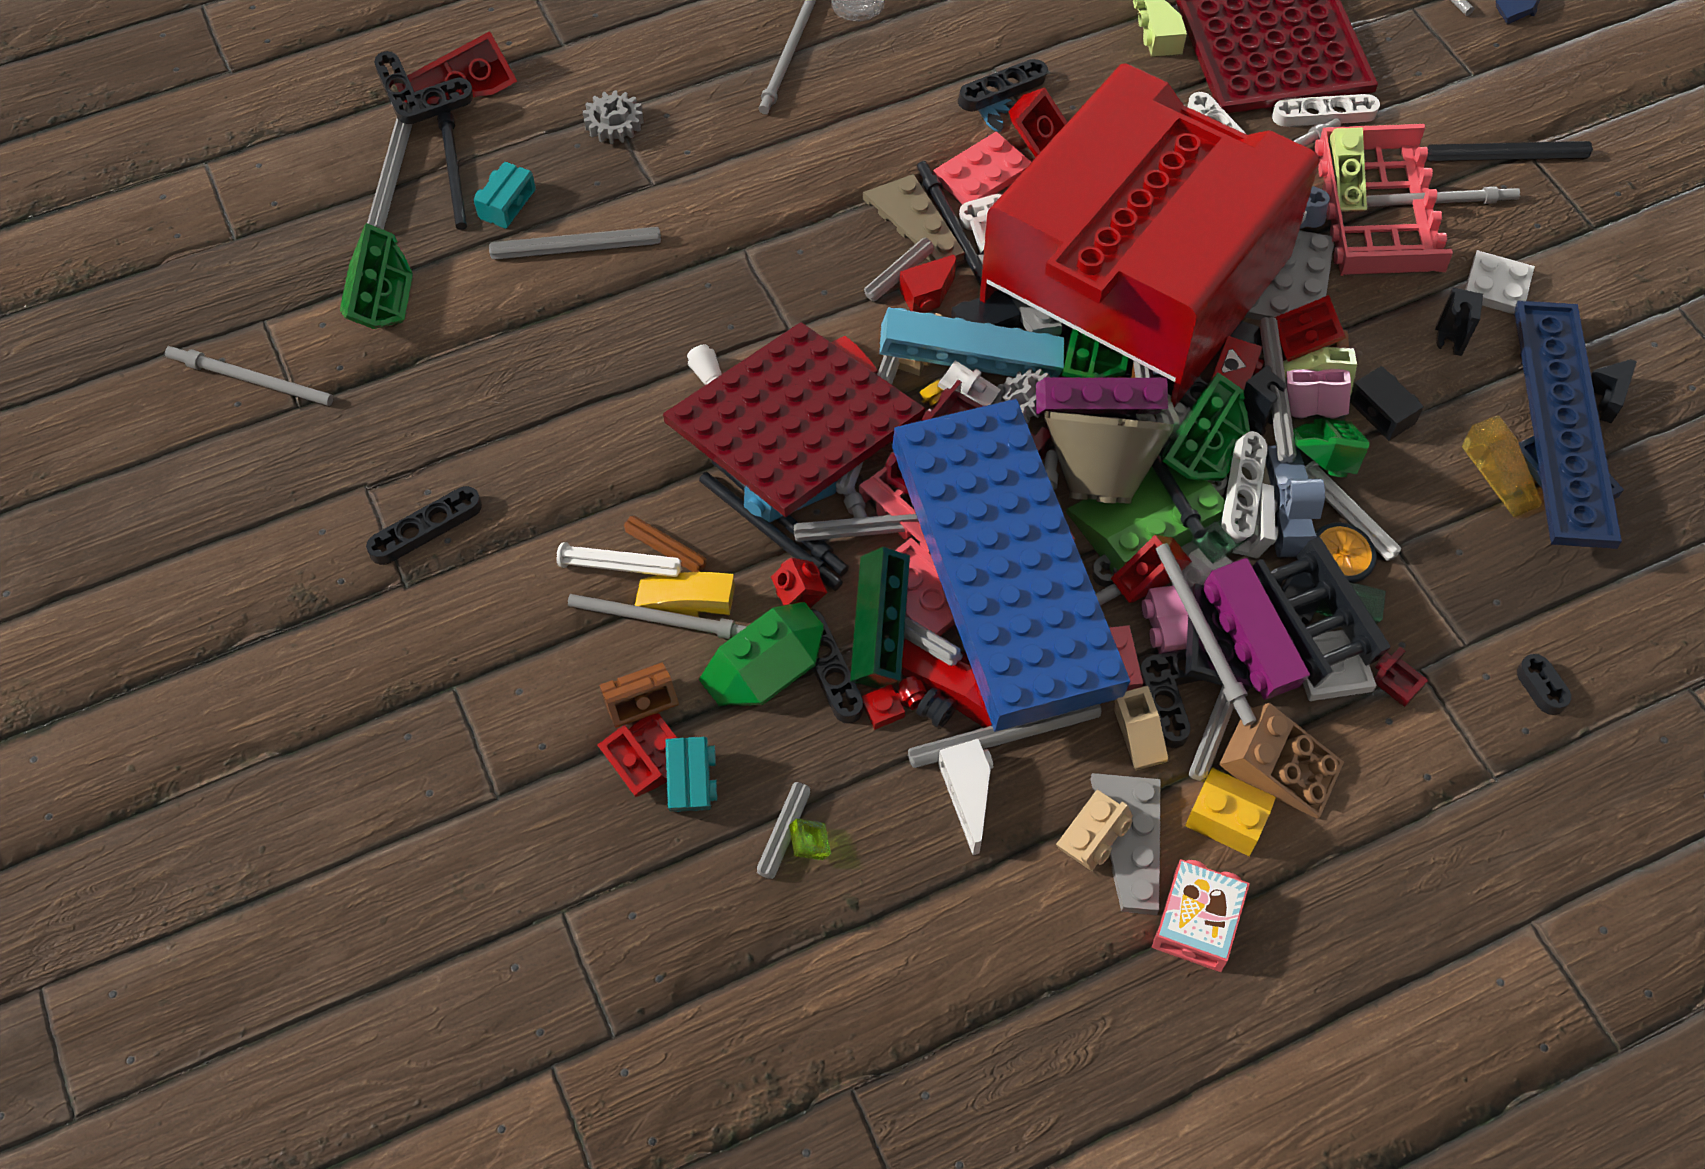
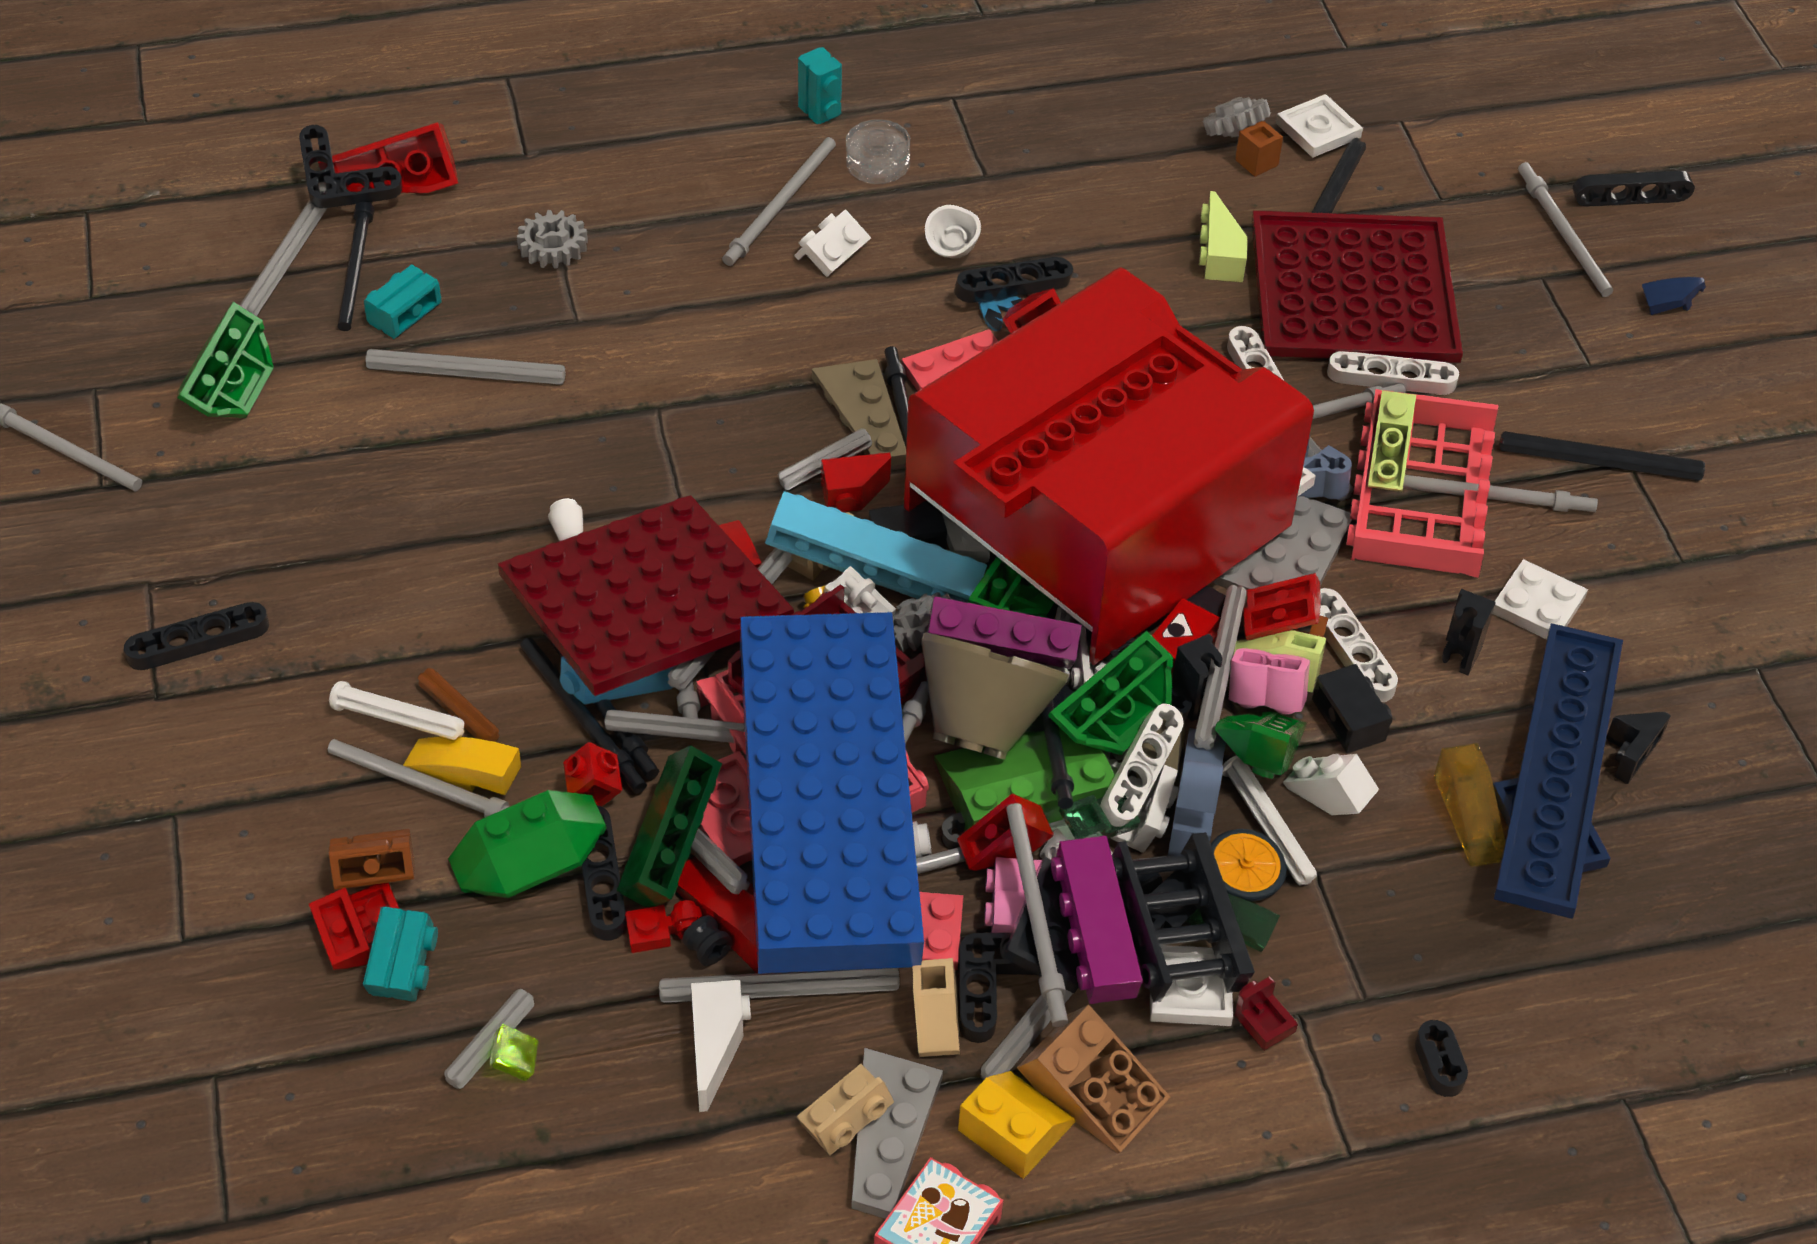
camera: 10 degrees right, 10 degrees down
none -> white bracket [794,209,871,277]
none -> white helmet [925,205,981,259]
none -> white slope [1283,754,1379,816]
none -> white beam [1320,588,1398,702]

